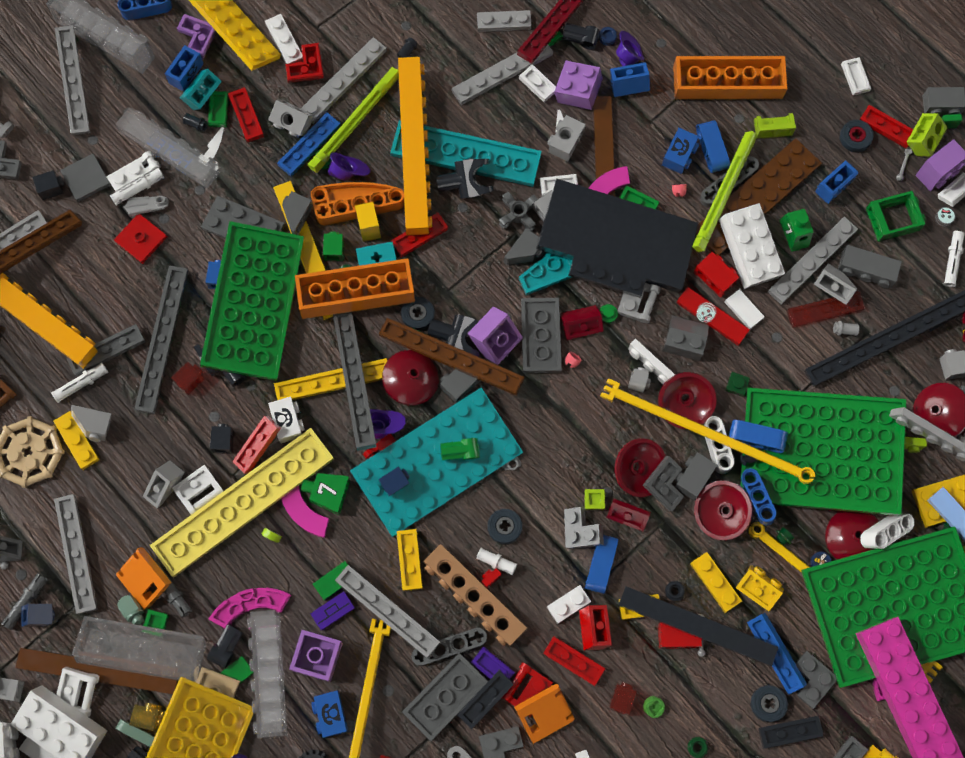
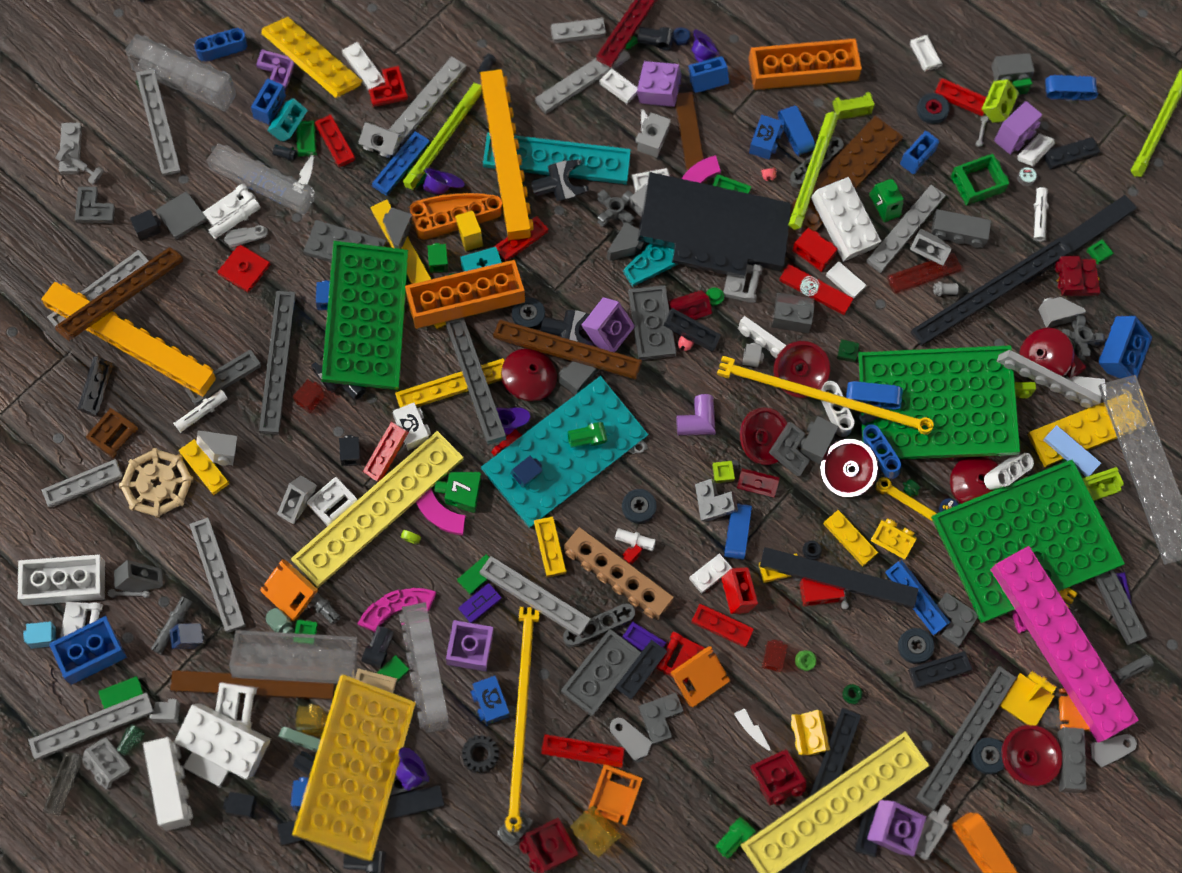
camera: 10 degrees left, 5 degrees down
none -> black plate [663,308,721,352]
none -> medium lavender brick [676,394,716,435]

